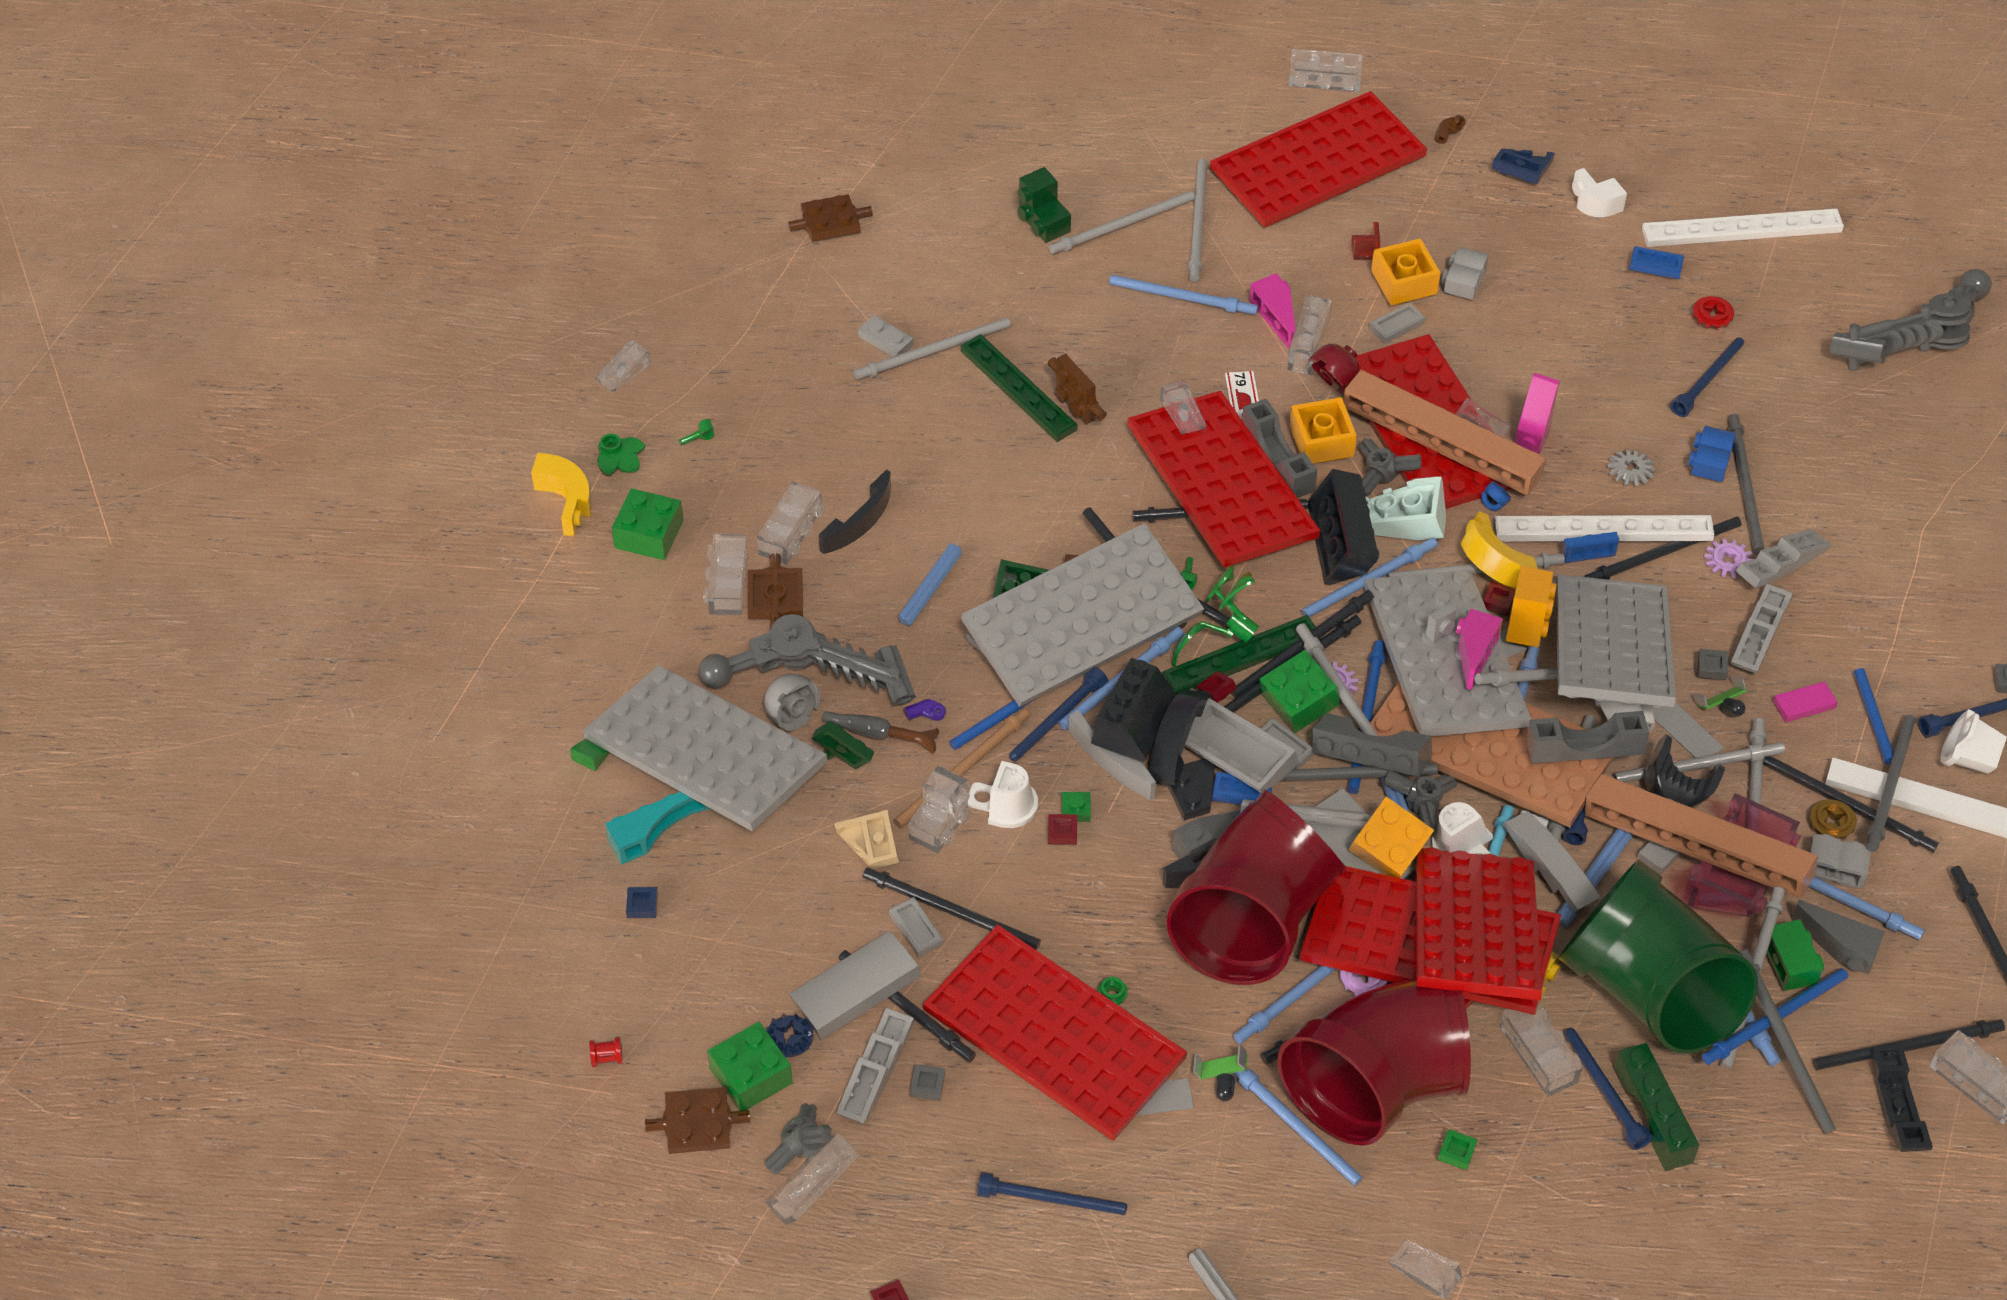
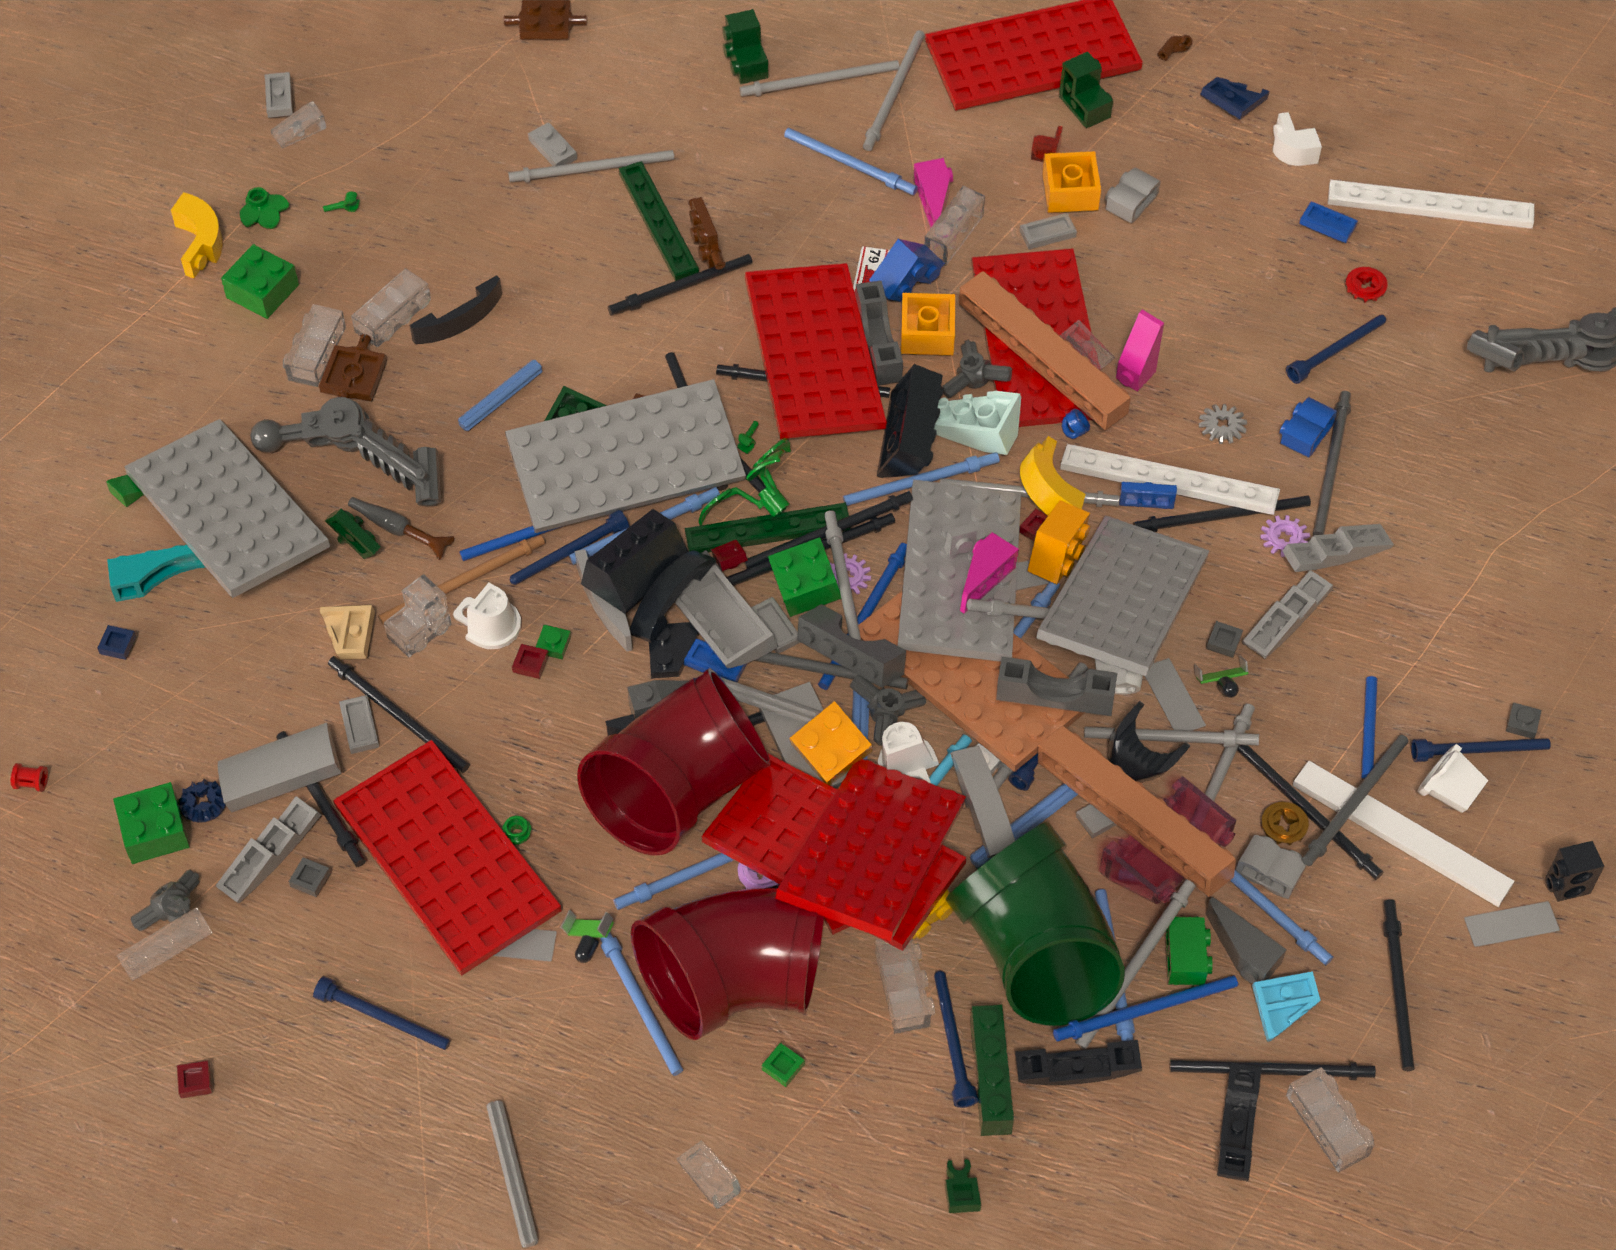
camera: 15 degrees right, 5 degrees up
reddish brown plate [645,1087,750,1154] -> none
light grey cylinder [764,673,821,731] -> none
dark purple arm [904,699,946,721] -> none
clear slope [1160,380,1206,434] -> none
dark red cylinder [1308,344,1360,394] -> none
dark grey bar [1740,949,1836,1134] -> none
dark pink tile [1773,681,1838,723] -> none
none -> light grey plate [265,72,293,118]
none -> black bar [607,254,753,316]
none -> blue brick [869,239,945,302]
none -> dark green plate [945,1159,981,1214]
none -> black slope [1015,1040,1142,1085]
none -> dark green brick [1059,51,1114,129]
none -> medium azure wing [1252,971,1321,1042]

